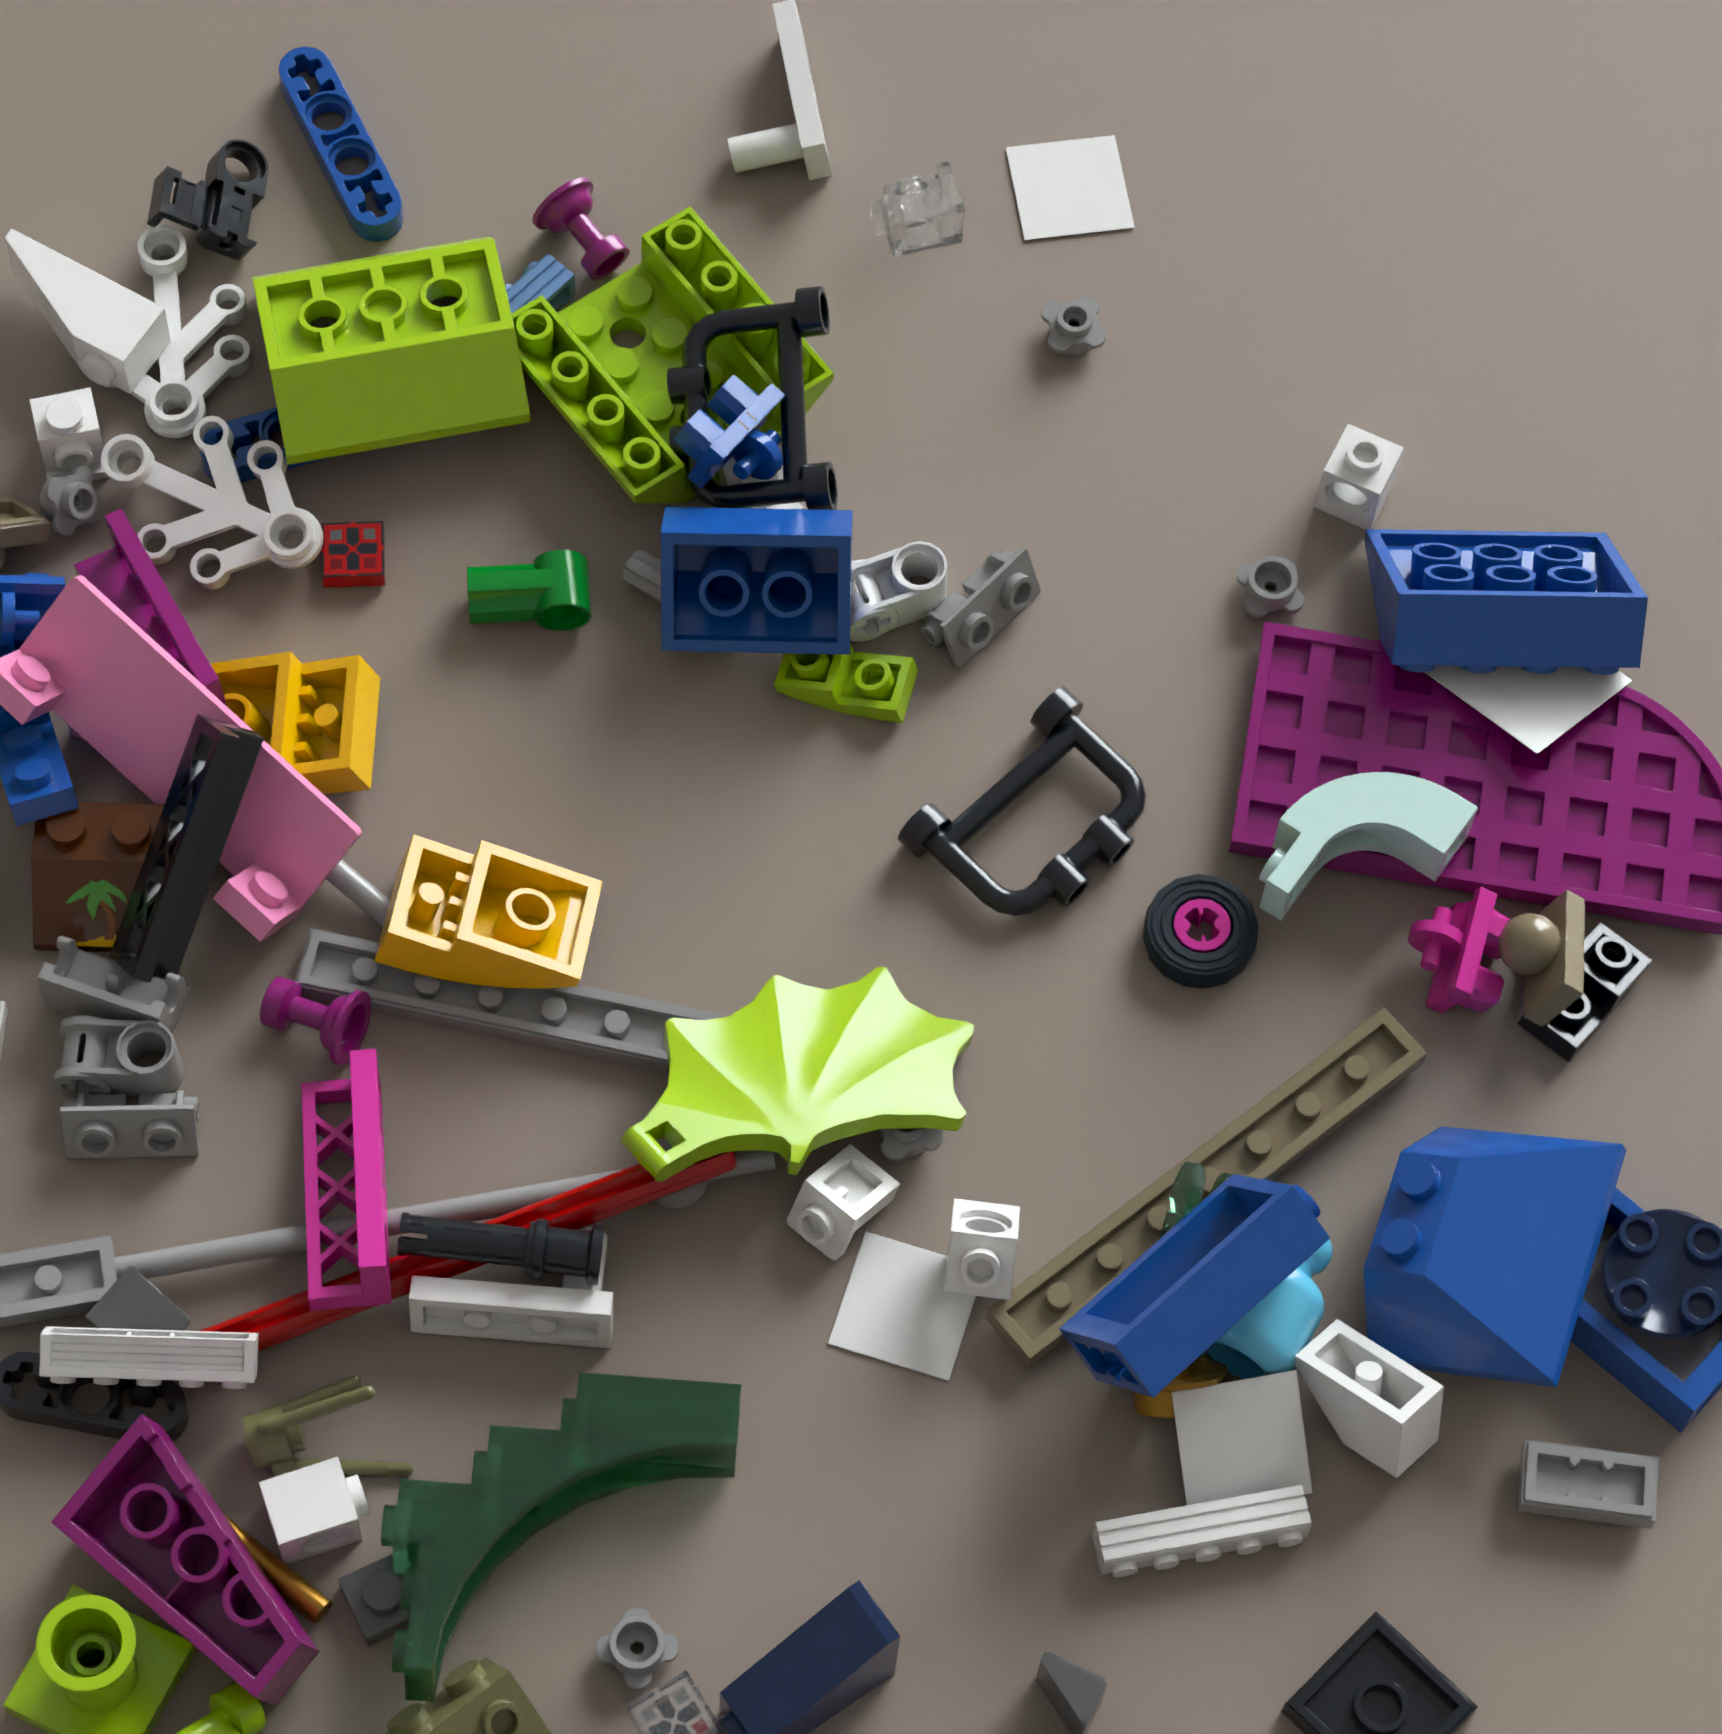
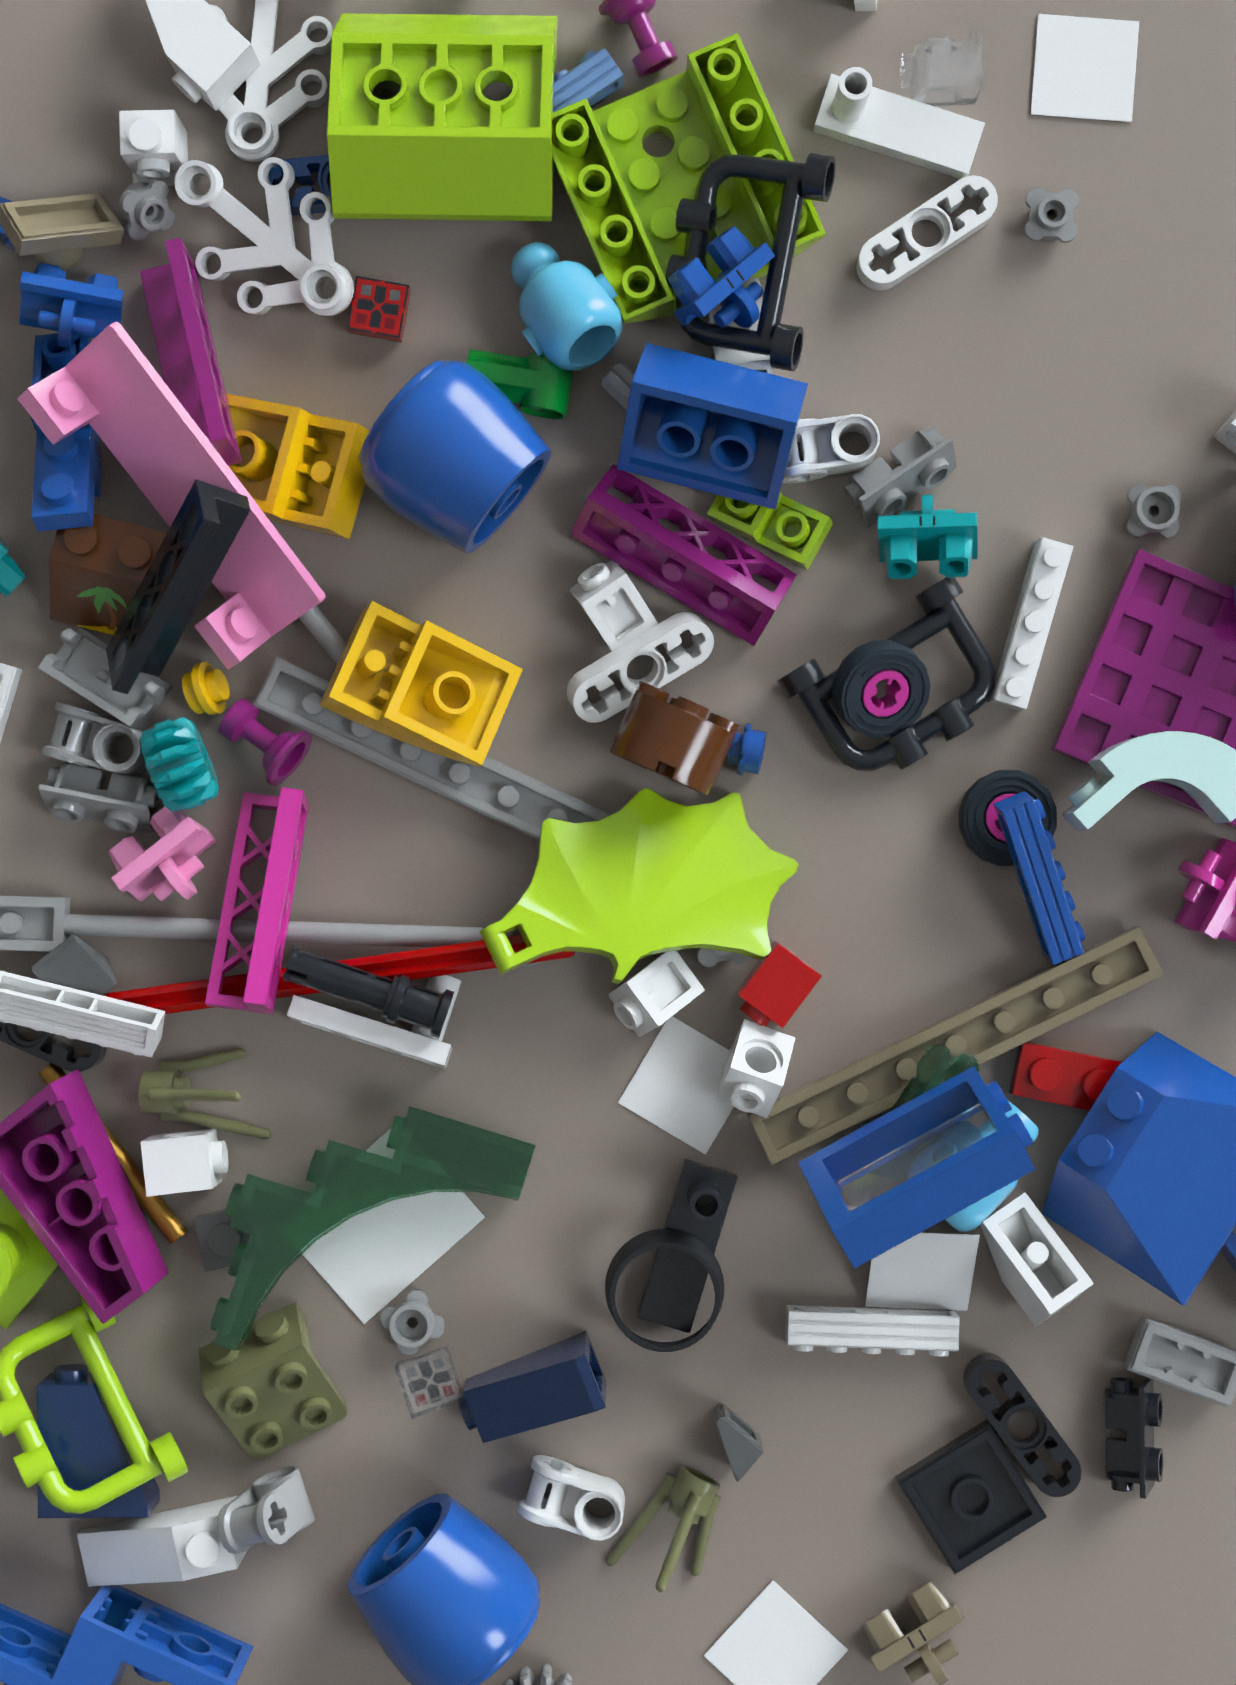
camera: 15 degrees right, 25 degrees up
none -> bright pink hips [109,806,217,902]
none -> teal gear [140,717,219,812]
none -> yellow plate [182,661,230,716]
none -> white sticker [279,1121,485,1324]
none -> blue piece [359,361,551,554]
none -> medium azure piece [511,242,623,371]
none -> white beam [567,612,714,723]
none -> magenta fence [570,464,797,646]
none -> white bracket [570,560,658,652]
none -> black tyre [605,1229,724,1352]
none -> reddish brown brick [610,681,740,795]
none -> black piece [638,1159,738,1333]
none -> blue plate [727,723,767,776]
none -> red brick [736,941,822,1029]
none -> white piece [813,67,985,179]
none -> black bush [832,640,931,738]
none -> white beam [856,175,998,291]
none -> teal hips [877,494,978,579]
none -> black beam [963,1354,1082,1497]
none -> white piece [988,537,1074,712]
none -> blue piece [993,791,1085,965]
none -> red plate [1009,1042,1123,1111]
none -> black hinge [1105,1377,1164,1499]

